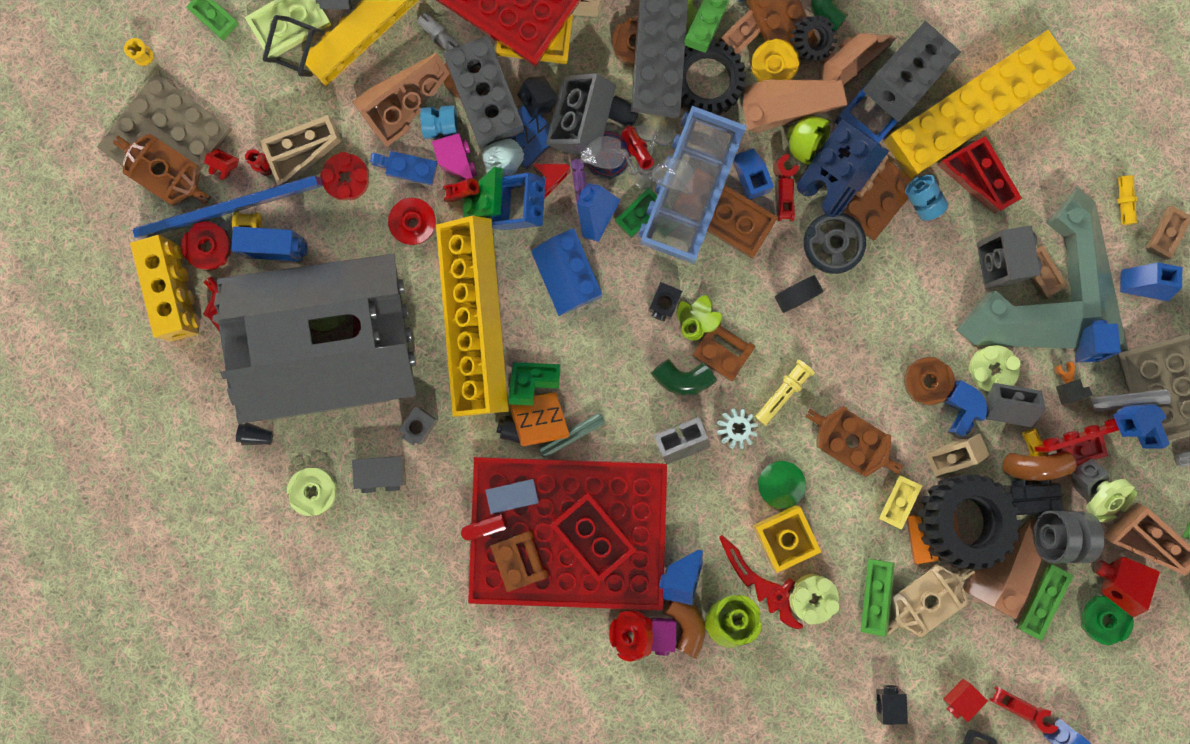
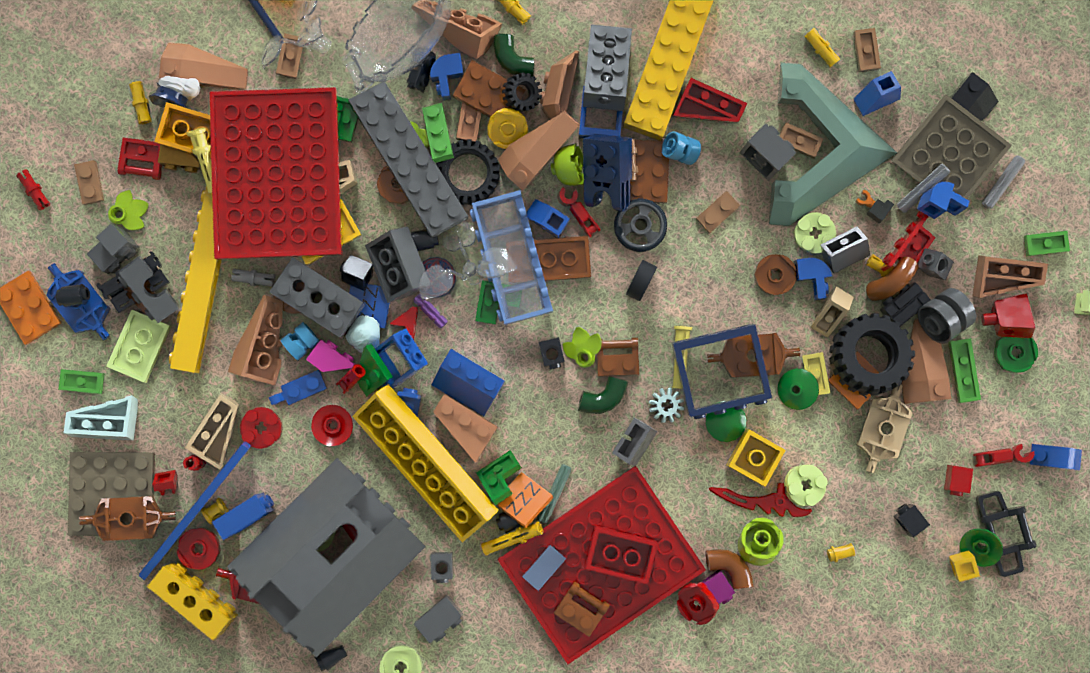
camera: 35 degrees left, 0 degrees up
yellow bush [124,38,154,66] -> none
black piece [263,15,325,77] -> none
red bar [461,515,507,540] -> none
blue slope [577,183,620,242] -> none
red pin [621,126,654,170] -> none
blue slope [660,550,703,605] -> none
bright green plate [861,559,895,637] -> none
blue slope [1075,320,1121,363] -> none
yellowish green plate [1086,479,1137,523] -> none
none -> light aqua wedge [64,395,138,441]
none -> blue bracket [397,388,422,417]
none -> nougat wedge [433,394,498,463]
none -> yellow pin [481,522,543,555]
none -> dark blue window [671,323,772,419]
none -> medium nougat plate [696,191,740,234]
none -> green dish [778,368,819,410]
none -> yellow pin [827,543,855,563]

